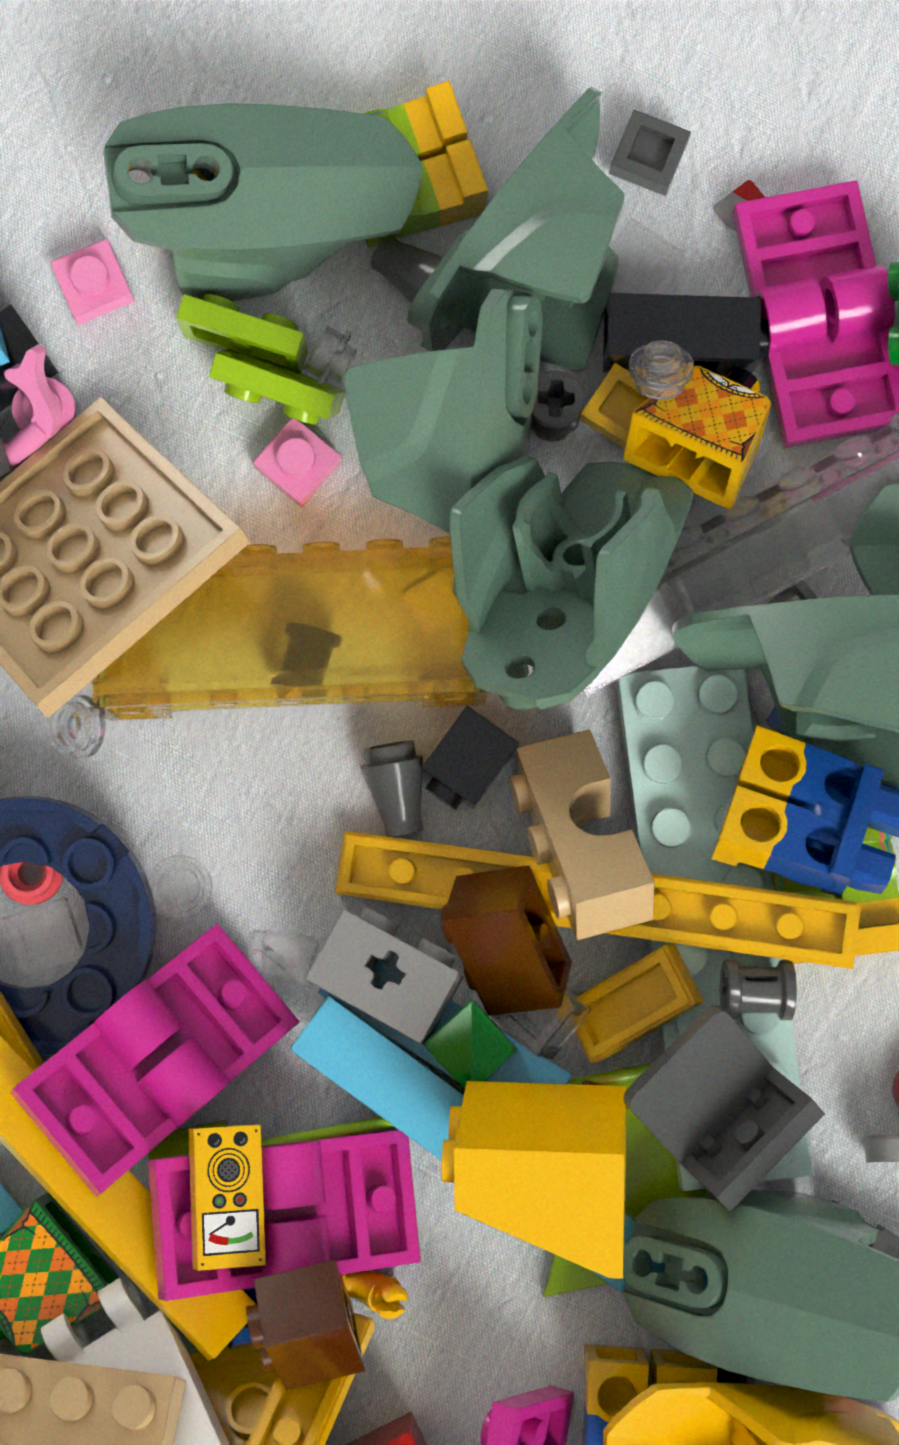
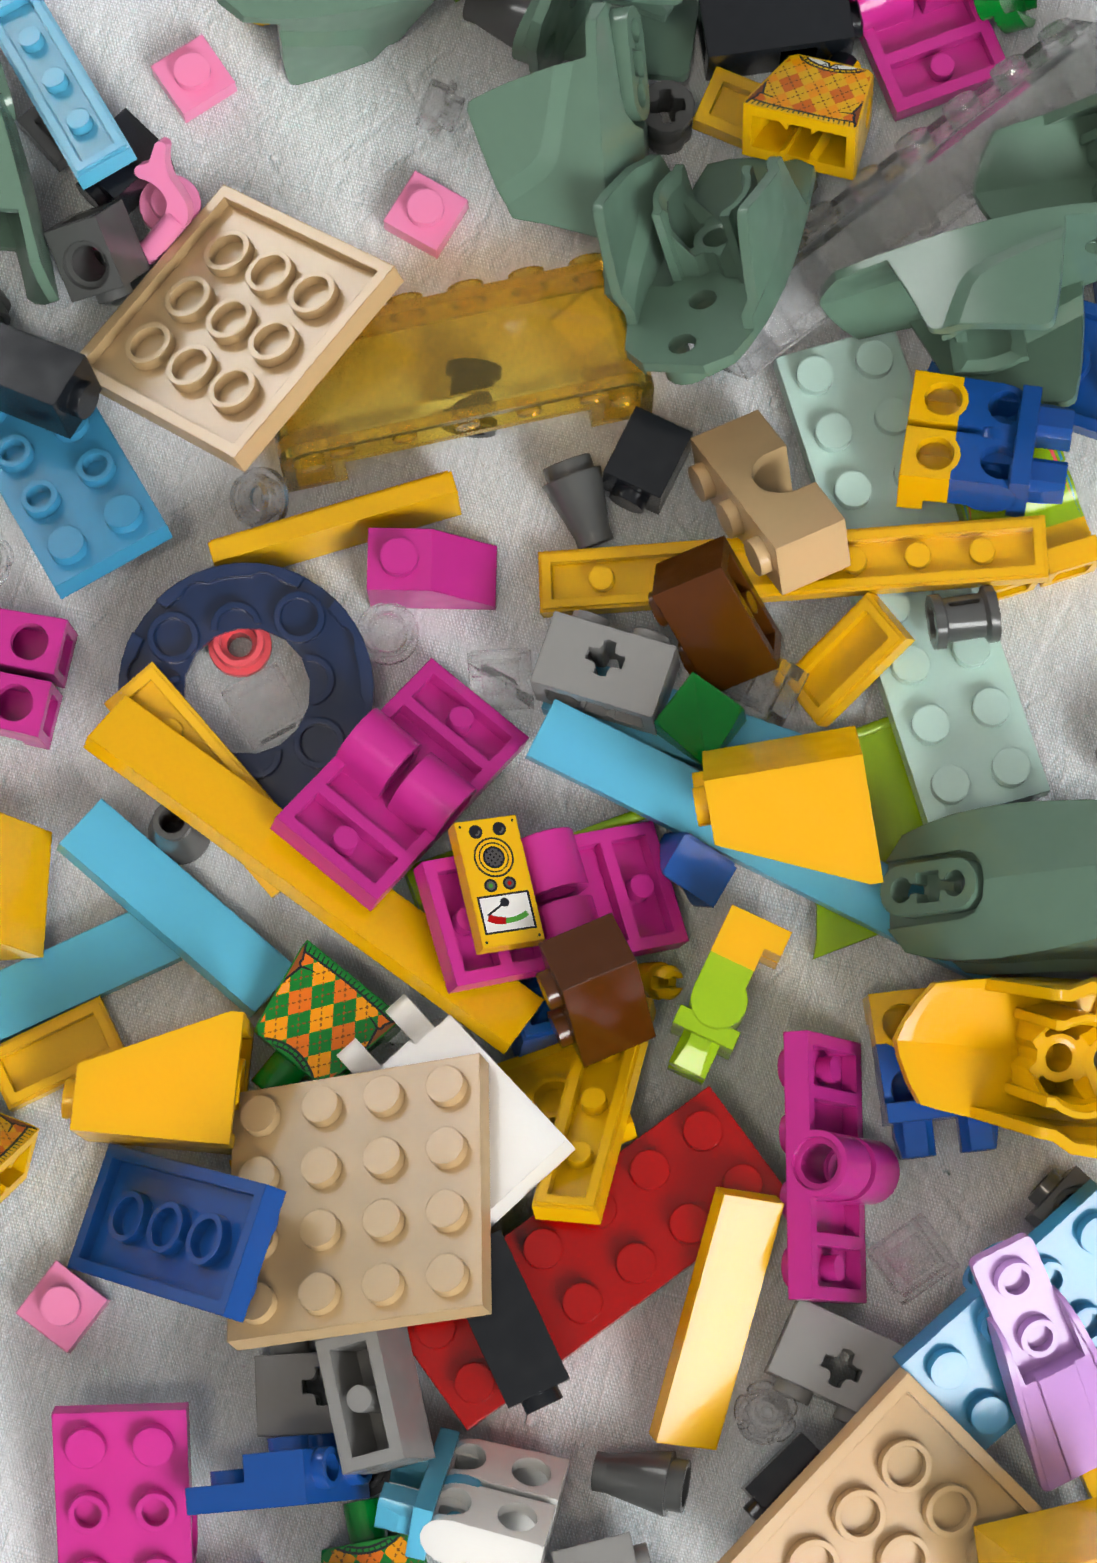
camera: 10 degrees left, 5 degrees down
lime plate [176,294,308,374] -> none
lime plate [209,349,346,424] -> none
dark grey bracket [623,1005,825,1212] -> none
clear plate [629,340,694,399] -> none
none -> yellow tile [208,470,461,568]
none -> dark pink slope [367,528,497,610]
none -> blue slope [660,832,737,908]
none -> lime hips [667,904,792,1085]

